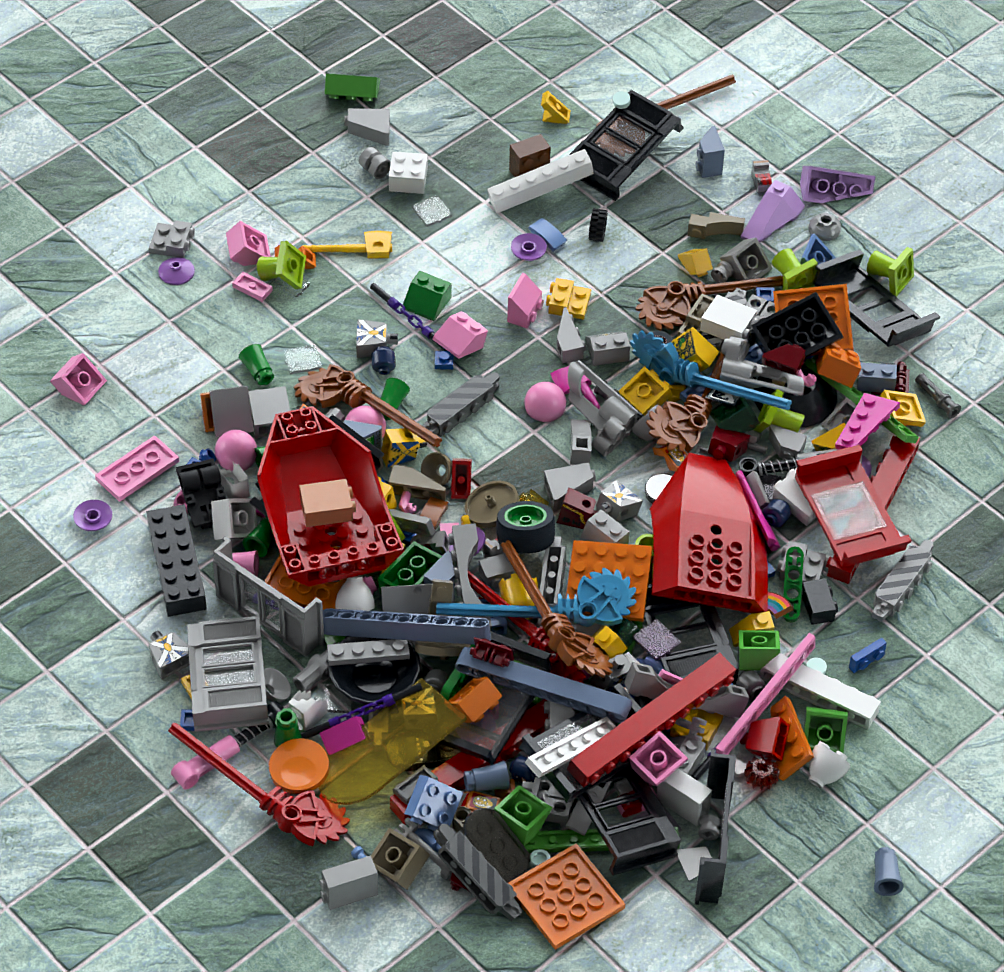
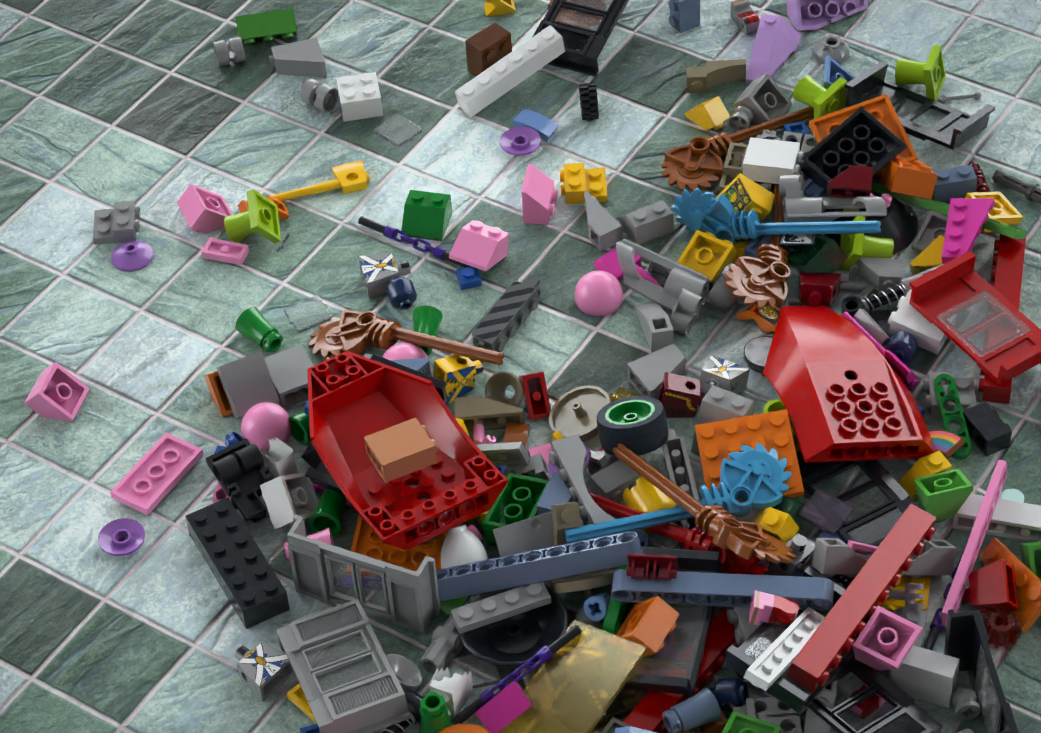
camera: 10 degrees left, 5 degrees down
dark grey head [736,670,766,700] -> none
none -> light grey wheel [213,36,246,67]
none -> medium blue bush [584,593,611,621]
none -> leg [749,590,799,628]
none -> light grey hinge [939,92,981,103]

